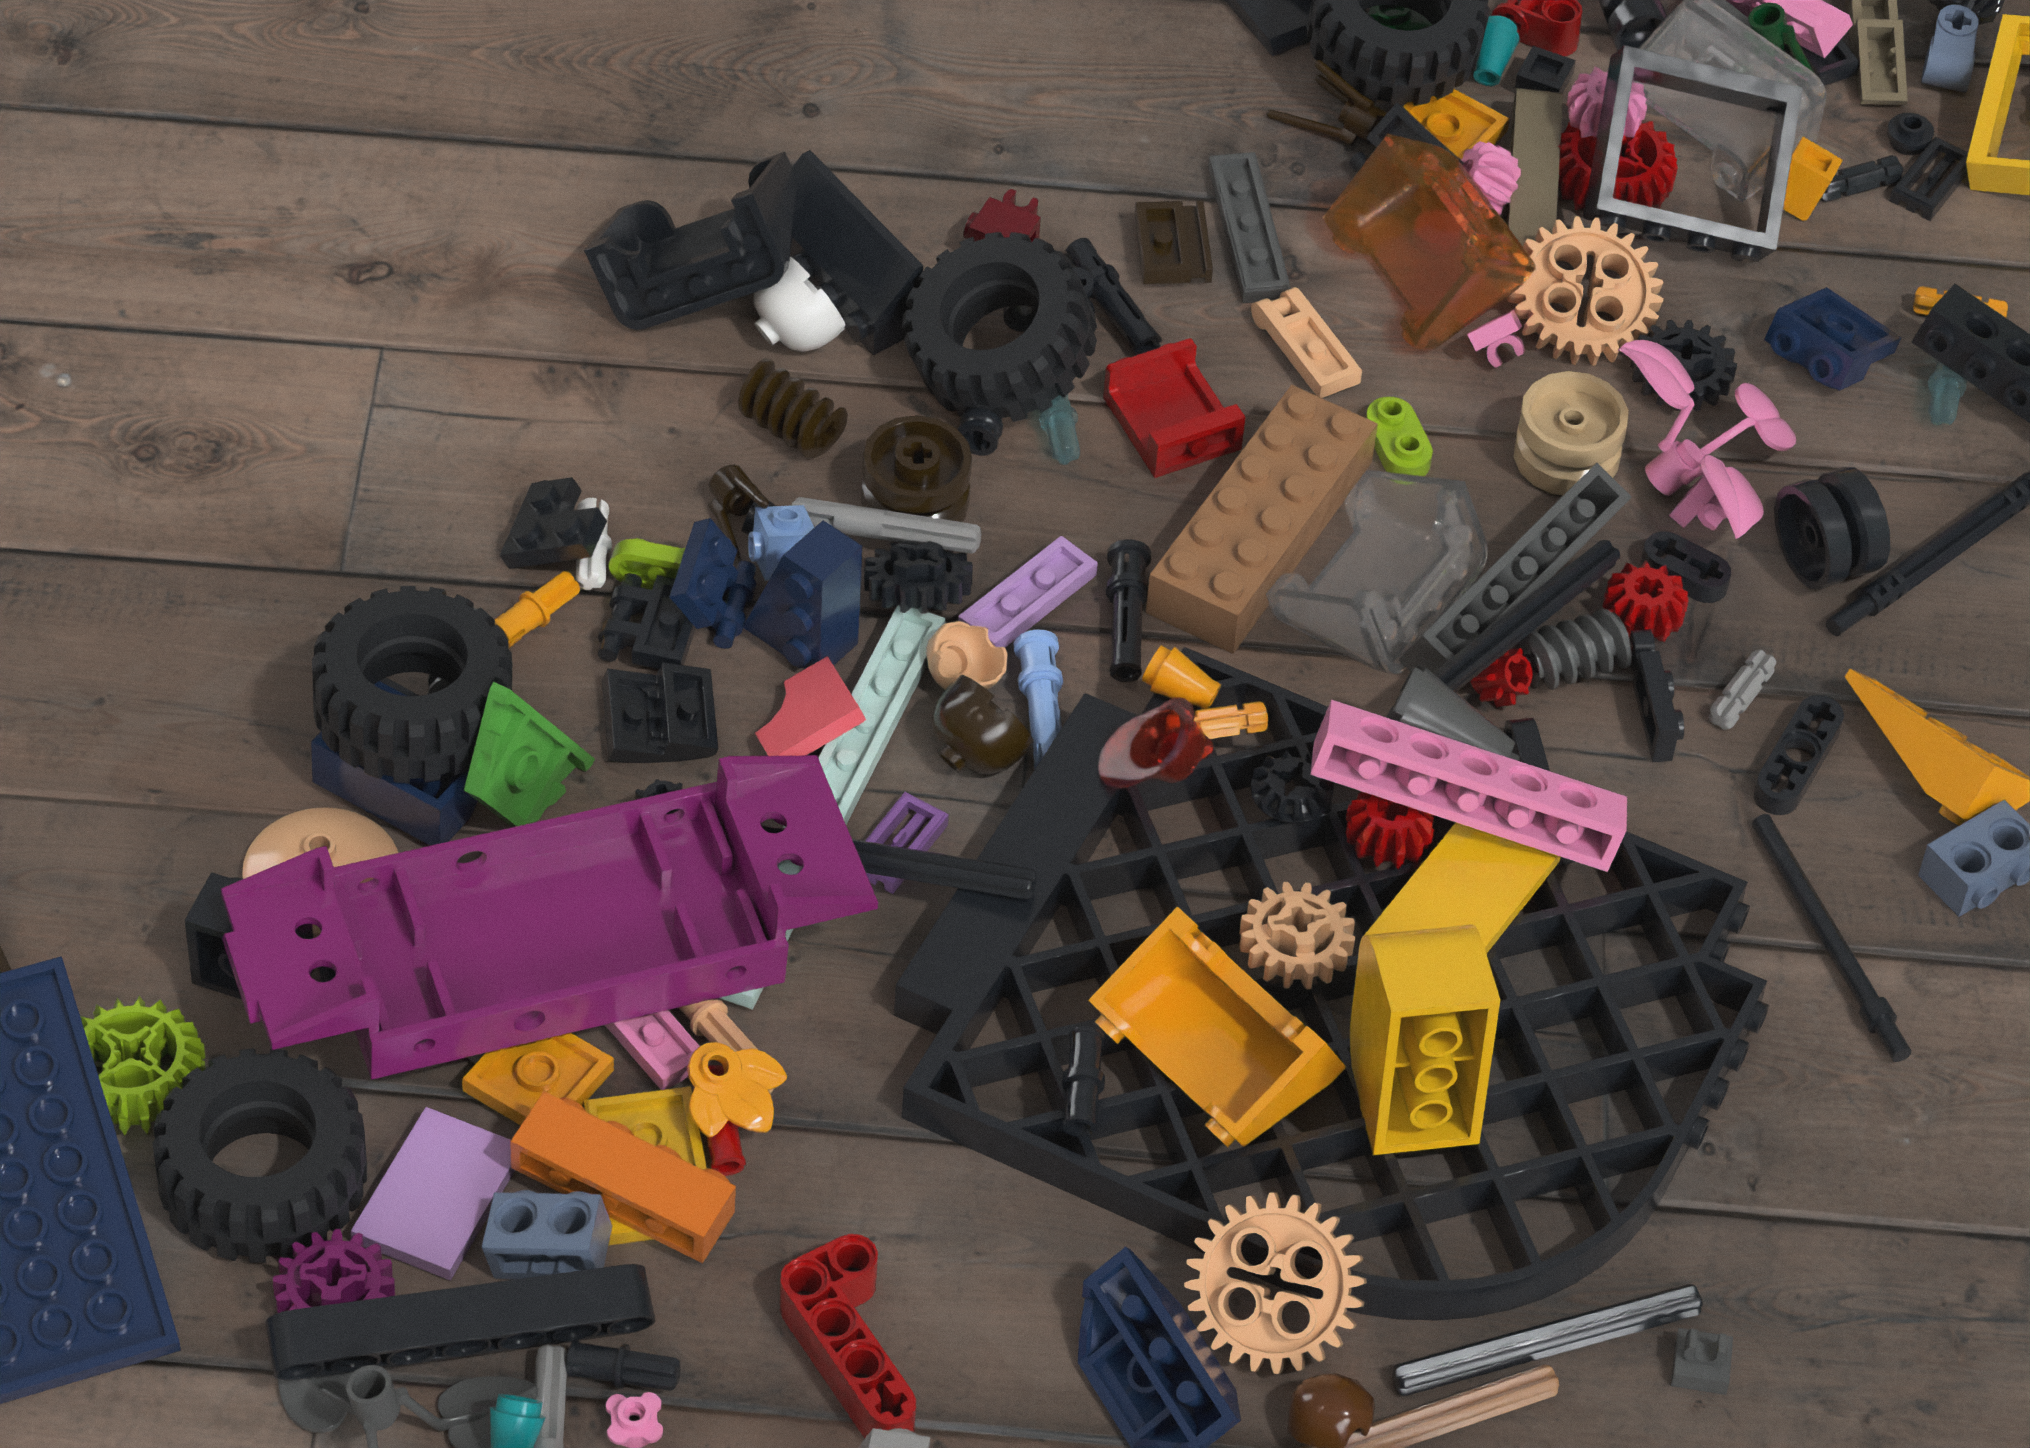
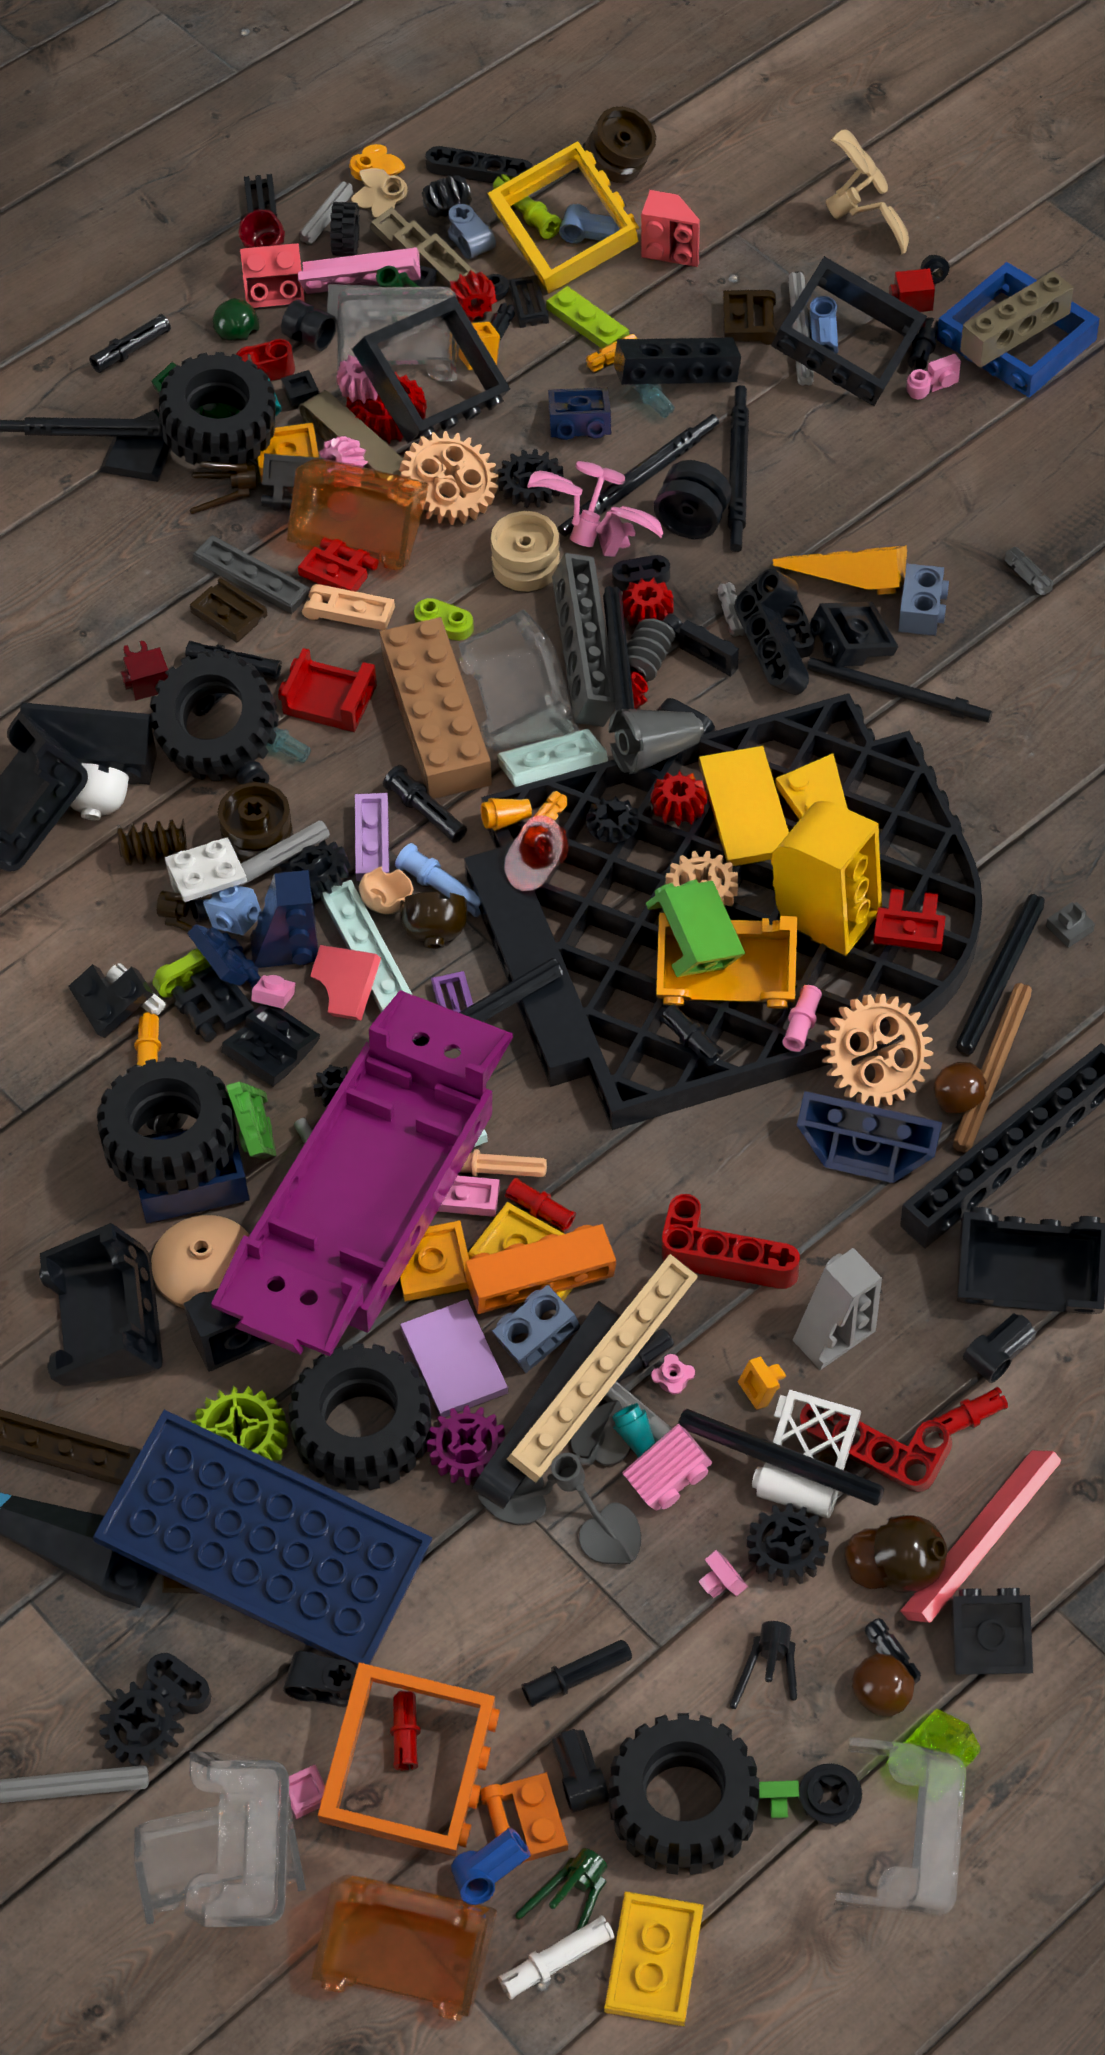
camera: 40 degrees left, 5 degrees up
light orange plate [687,1042,787,1138] -> none
bright pink brick [1310,700,1627,872] -> none
bright pink tile [1467,309,1525,368] -> none
none -> black windscreen [39,1223,163,1386]
none -> white bracket [165,837,247,902]
none -> bright pink plate [251,975,295,1009]
none -> red plate [298,537,379,592]
none -> red gear [446,270,497,322]
none -> light aqua tile [497,729,608,787]
none -> tan plate [507,1254,698,1483]
none -> lime plate [546,286,629,349]
none -> black axle [558,414,719,537]
none -> bright green panel [646,880,746,977]
none -> black beam [734,569,809,695]
none -> yellow wing [776,754,848,820]
none -> bright pink pin [782,985,822,1052]
none -> black plate [810,602,899,667]
none -> red plate [873,888,946,952]

